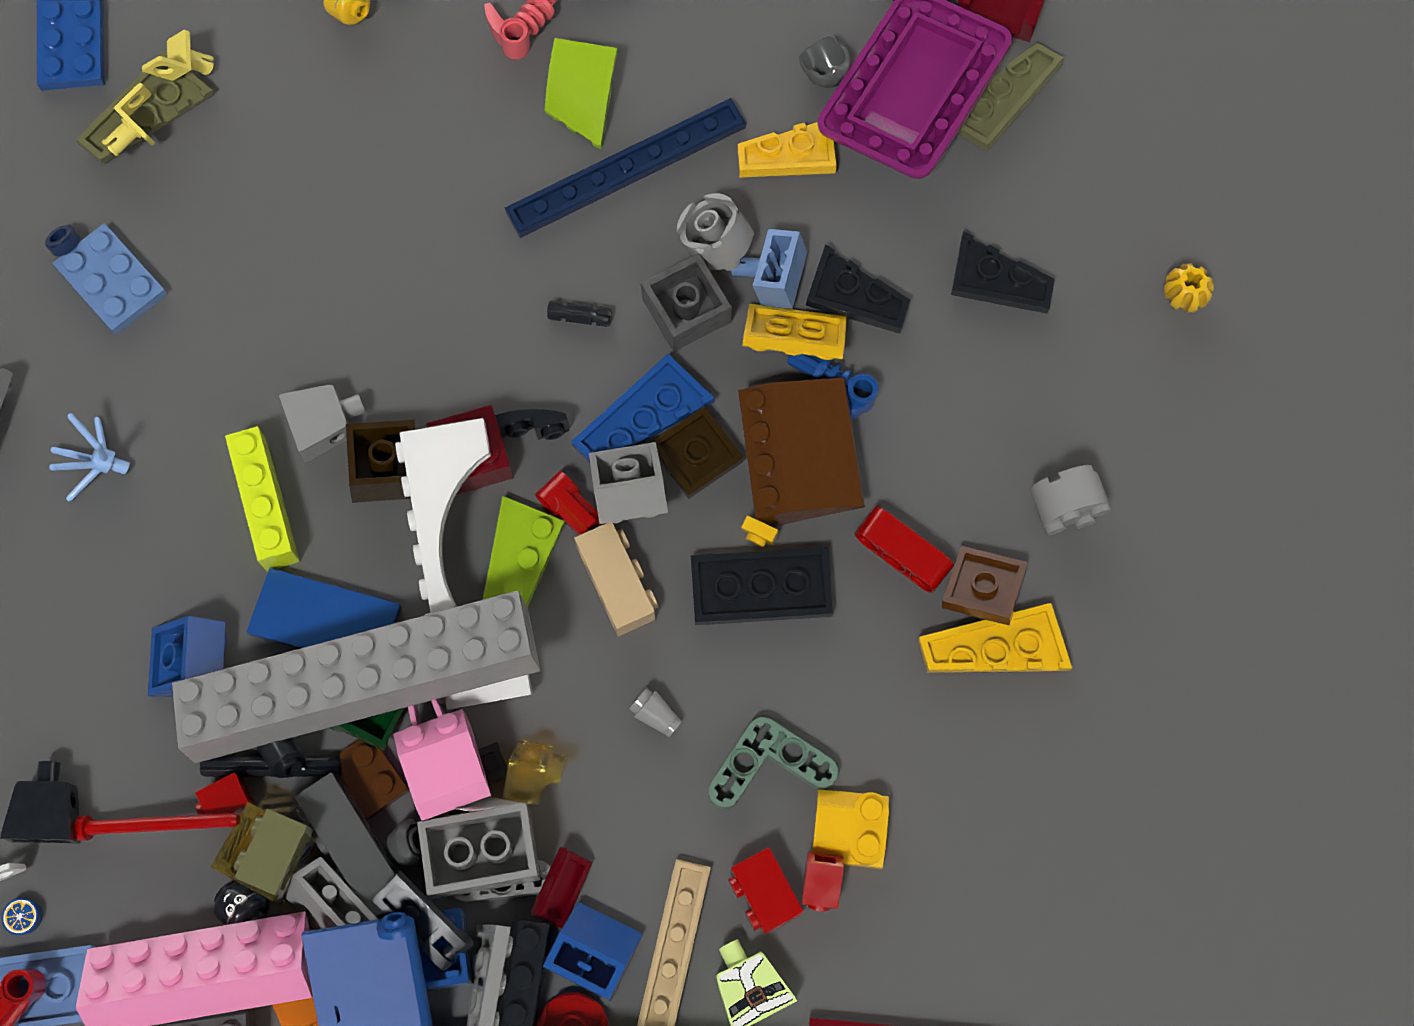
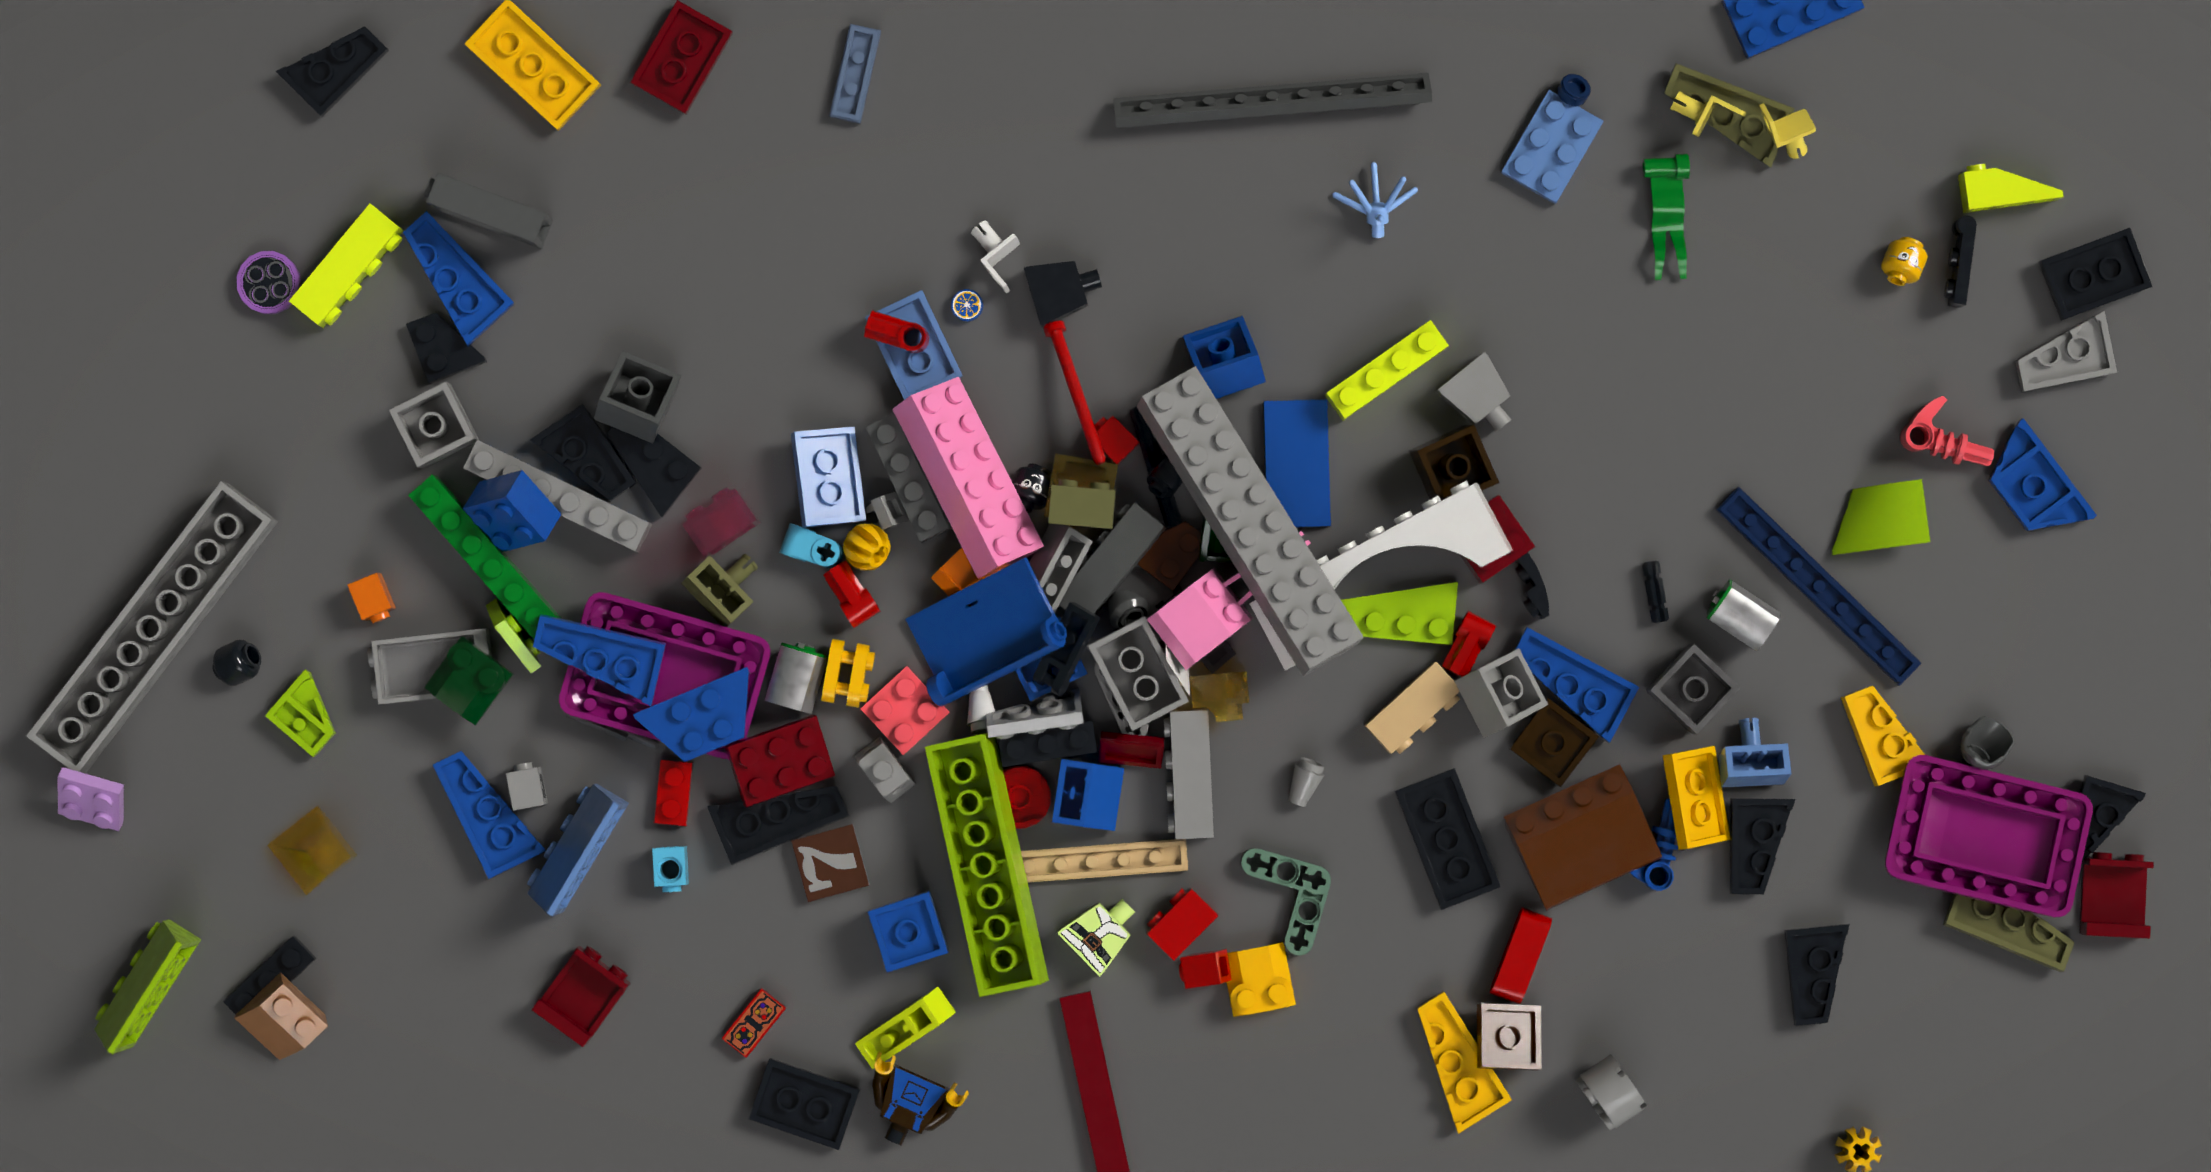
camera: 70 degrees right, 15 degrees up
light grey brick [677,193,754,271] -> none
yellow plate [741,515,779,547] -> none
none -> light grey brick [1164,710,1214,839]
none -> green flag [1643,154,1690,280]
none -> flat silver piece [1706,579,1780,651]

